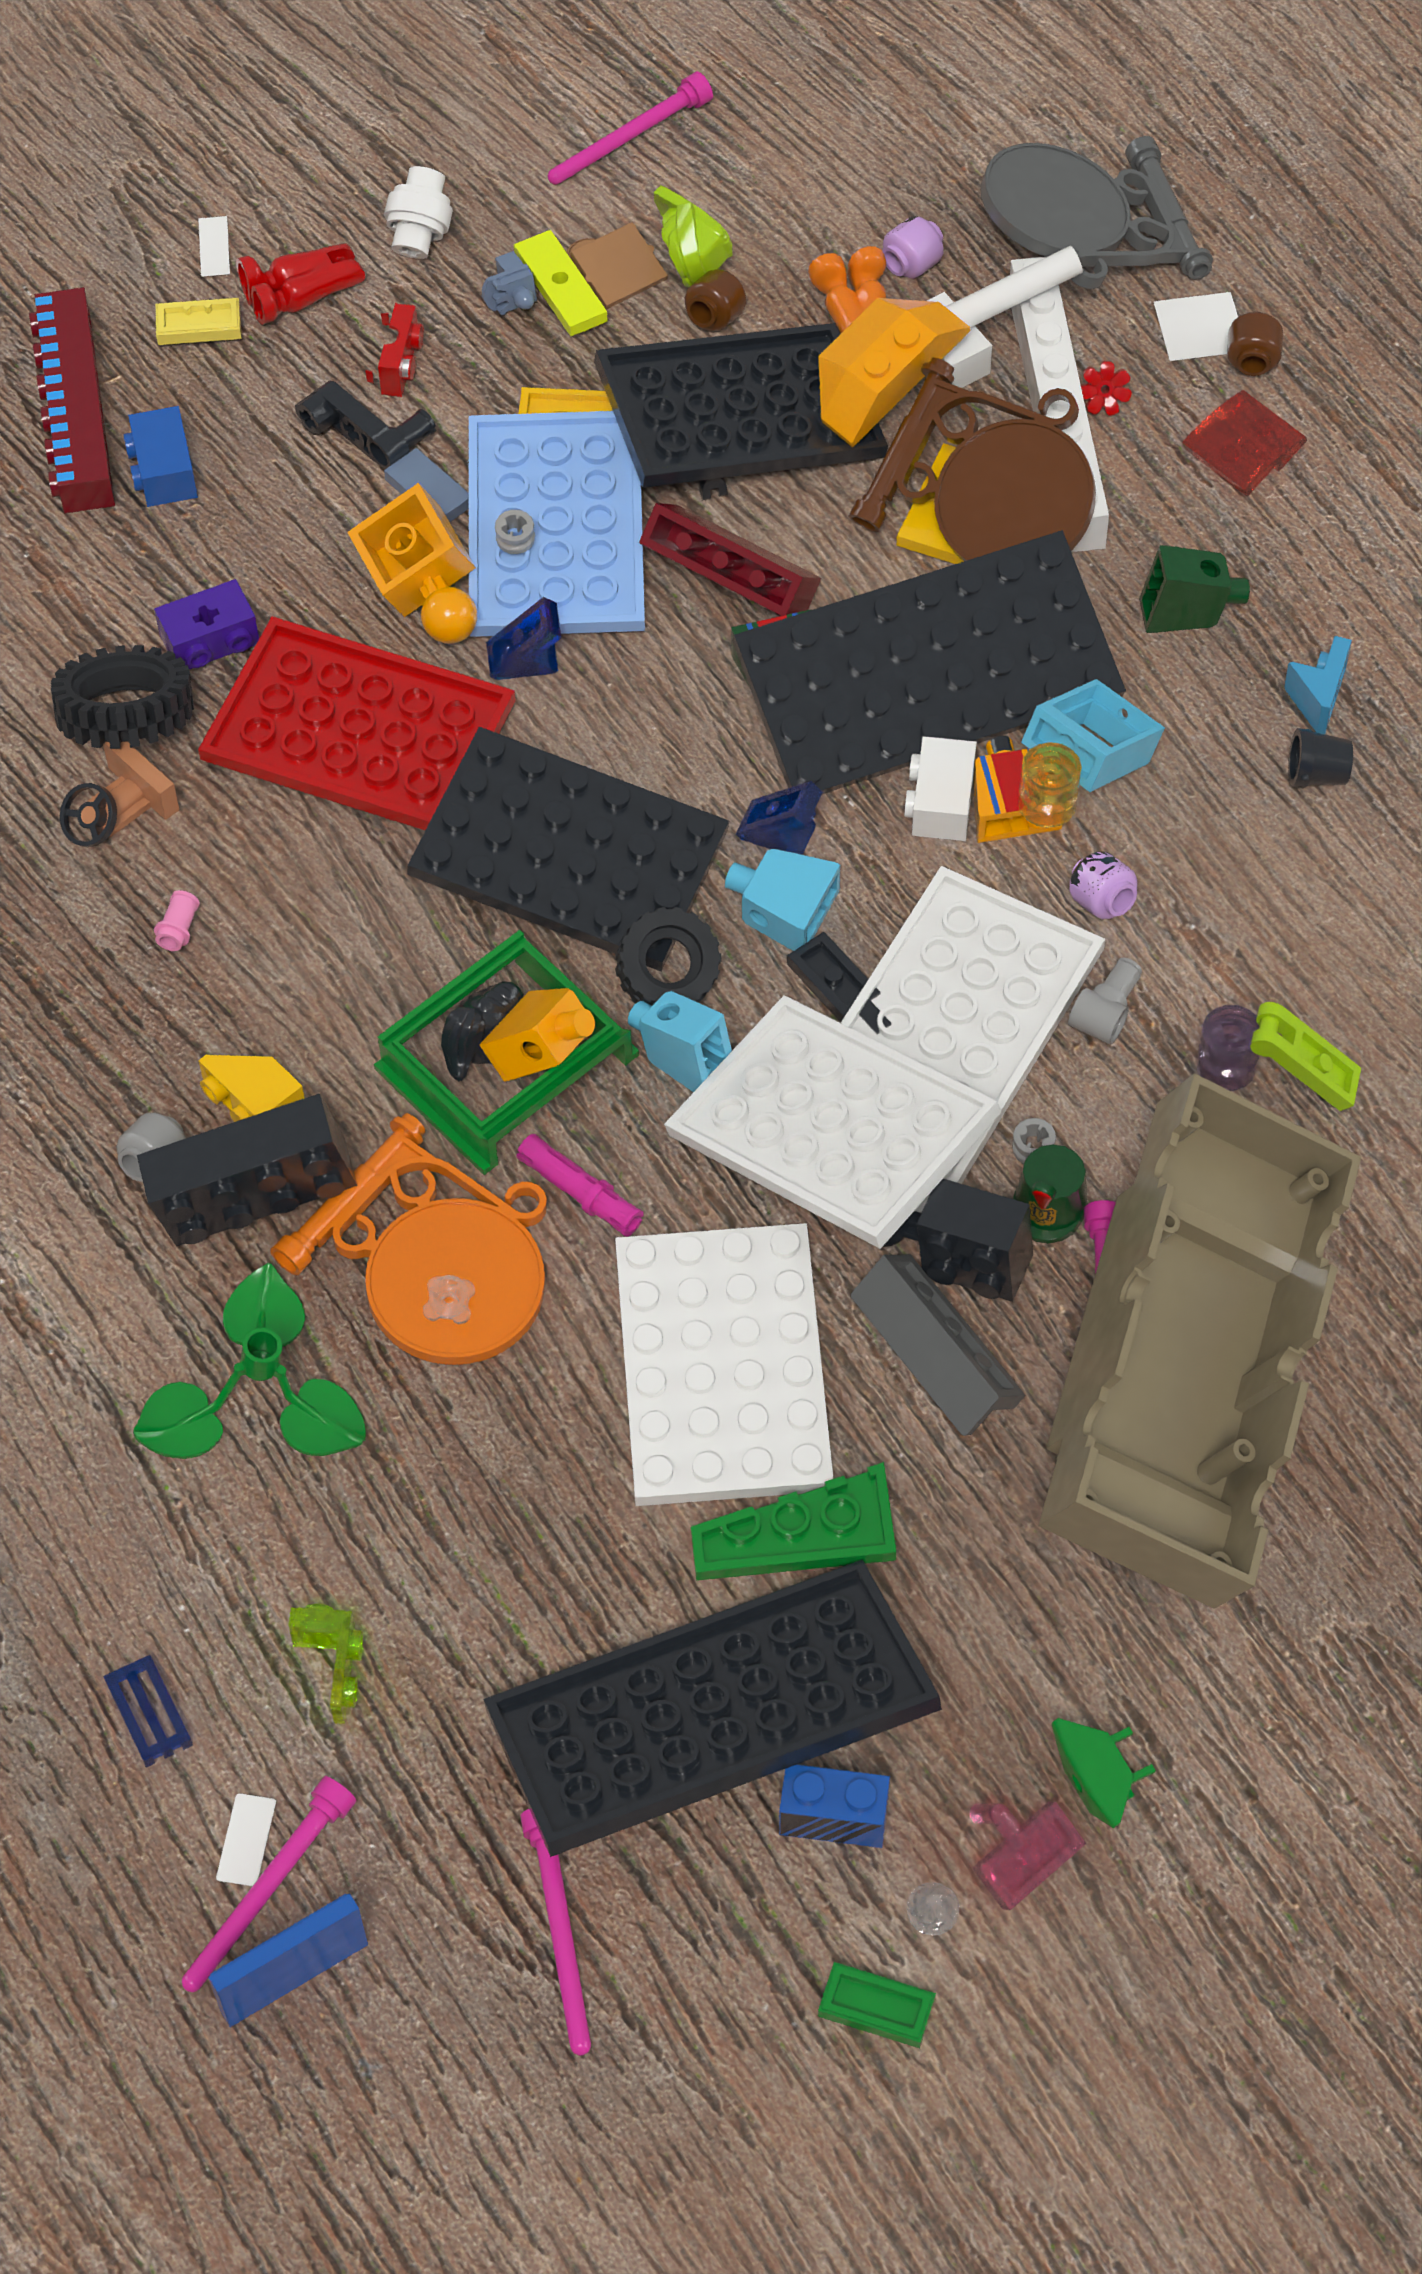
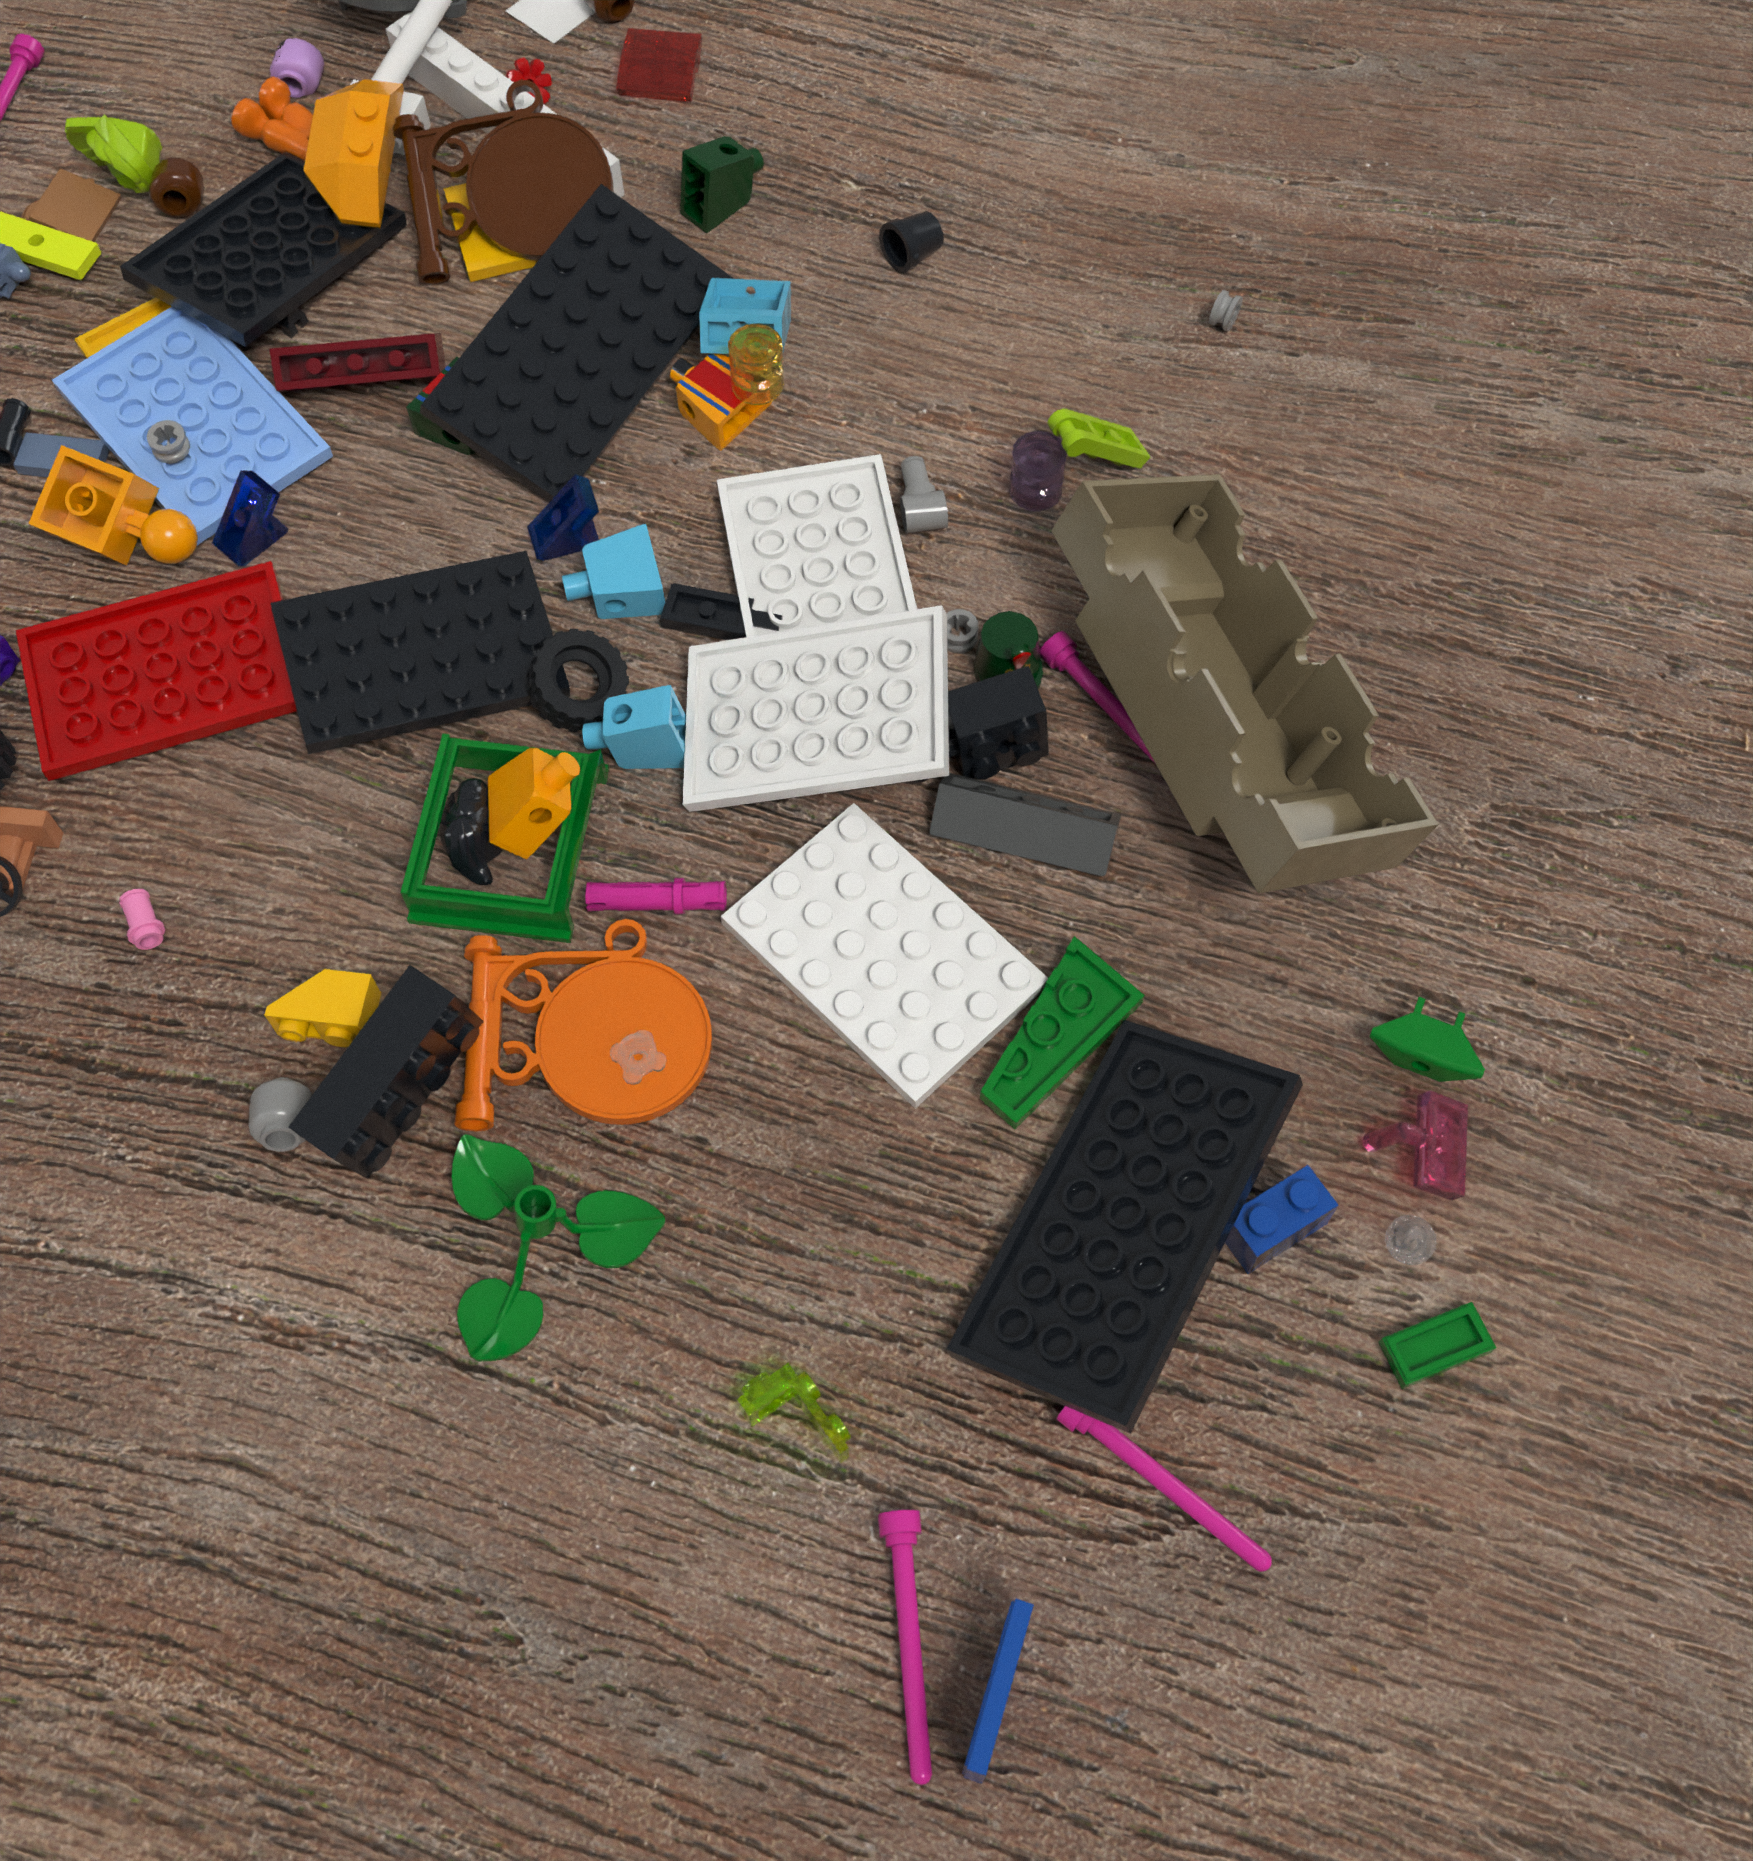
camera: 40 degrees left, 5 degrees up
clear blue tile [103,1655,193,1768] -> none
white sticker [216,1793,276,1886] -> none
white brick [904,736,977,841] -> none
lavender head [1069,851,1137,919] -> none
dark azure slope [1285,636,1352,734] -> none

